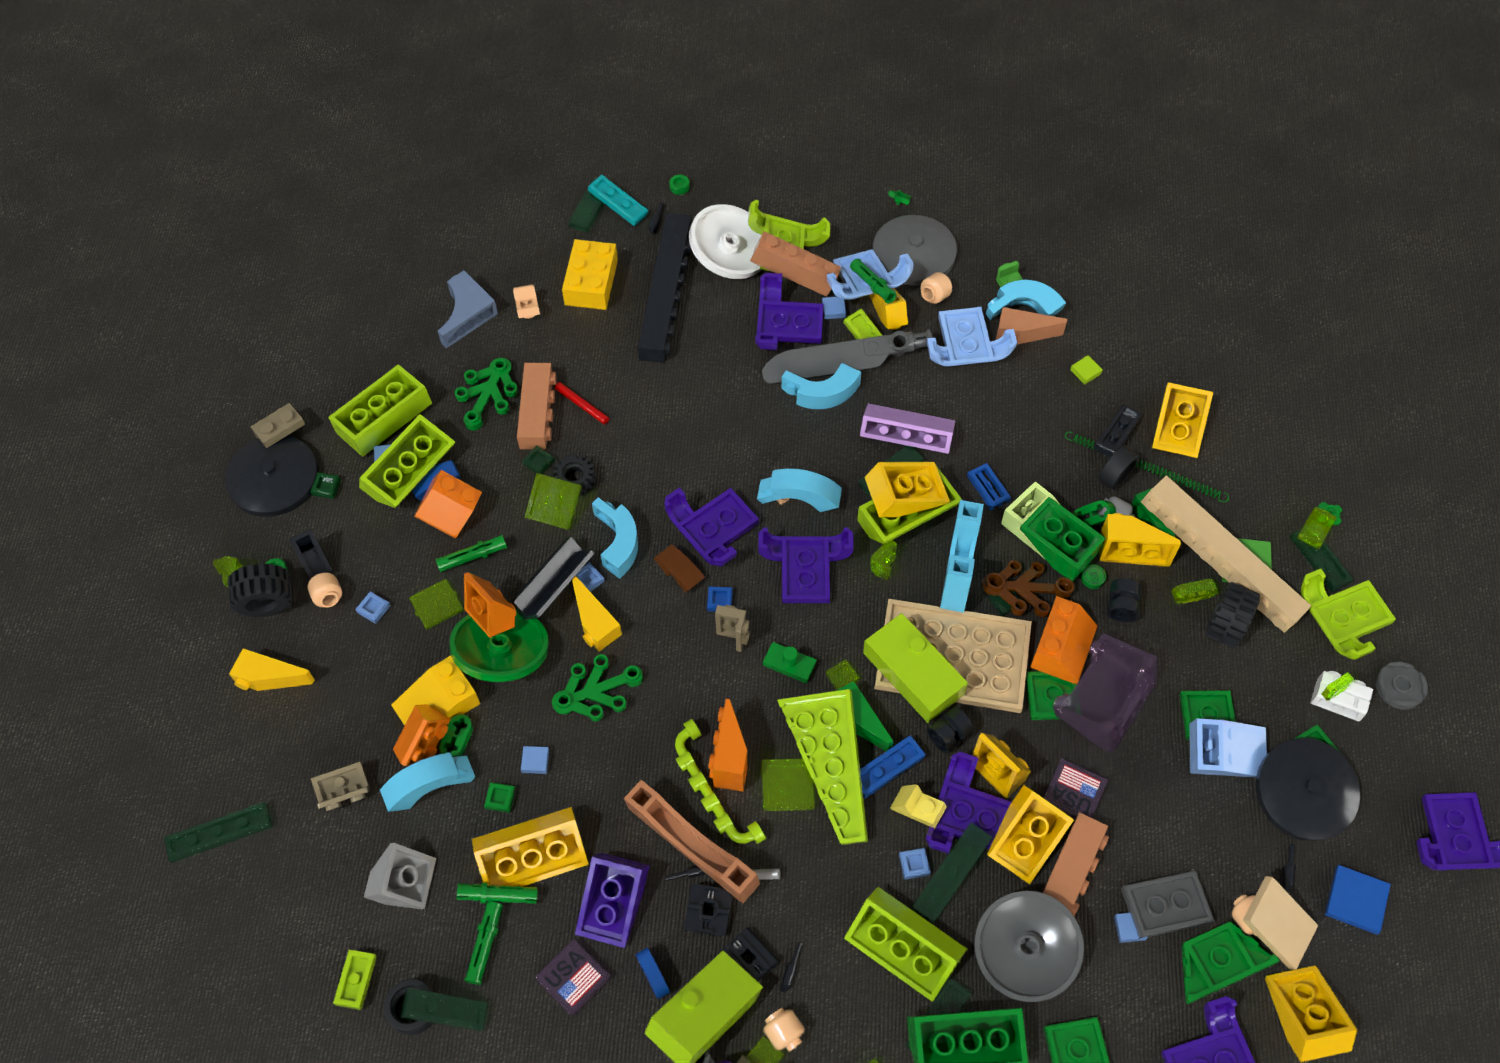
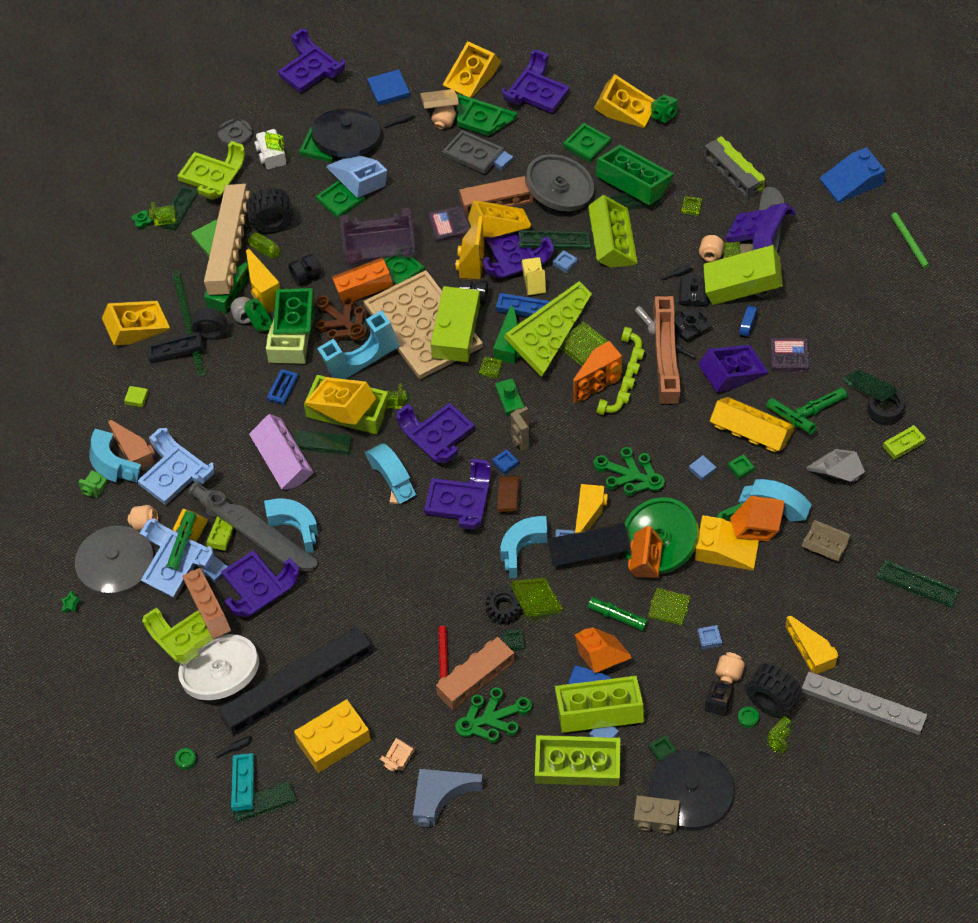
camera: 130 degrees left, 5 degrees down
none -> light grey plate [802,672,927,735]

